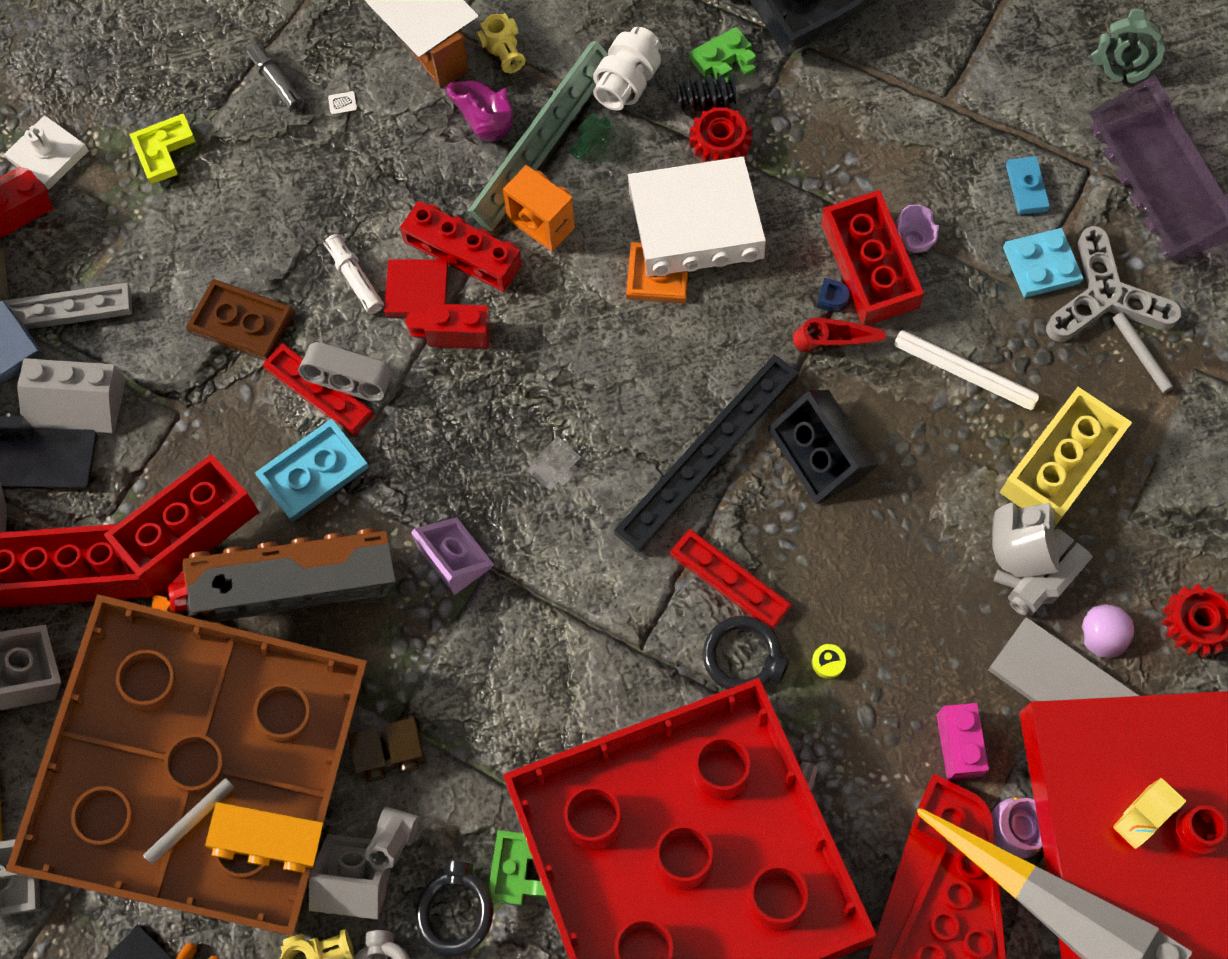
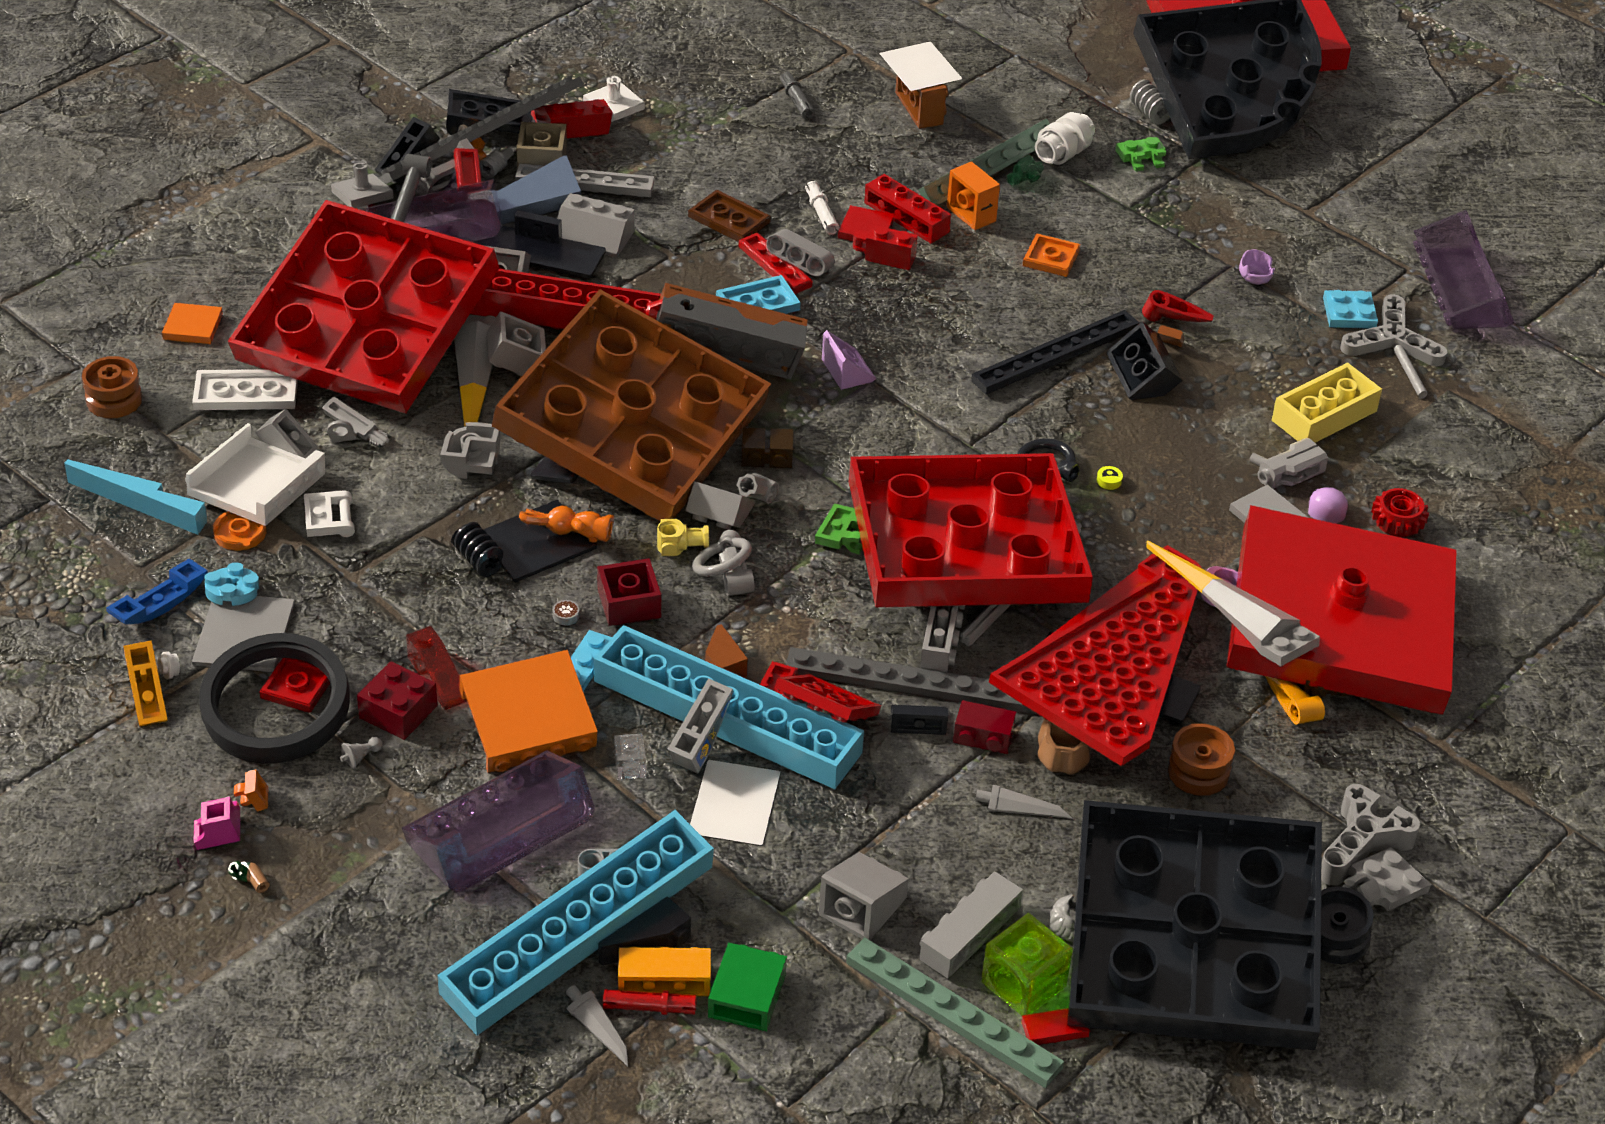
camera: 10 degrees right, 25 degrees down
red brick [103,454,260,594] -> none
neon yellow plate [130,113,196,185] -> none
light grey bar [143,778,235,865] -> none
light orange brick [205,802,323,873] -> none
white sticker [328,91,357,114] -> none
black piece [416,861,494,956] -> none
magenta piece [446,80,514,142] -> none
light yellow connector [476,13,526,74] -> none
clear brick [527,436,581,491] -> none
white panel [628,156,766,277] -> none
red tile [670,528,792,630] -> none
black piece [677,74,736,114] -> none
red gear [689,107,752,163] -> none
dark blue tile [816,278,851,312] -> none
red brick [821,190,924,326] -> none
white axle [894,330,1039,410] -> none
dark pink brick [937,703,989,781] -> none
light grey brick [992,502,1059,577] -> none
dark azure plate [1006,156,1050,215] -> none
sand green piece [1091,9,1165,83] -> none
light yellow leg [1113,778,1186,849] -> none
none -> dark orange tile [1157,325,1185,347]

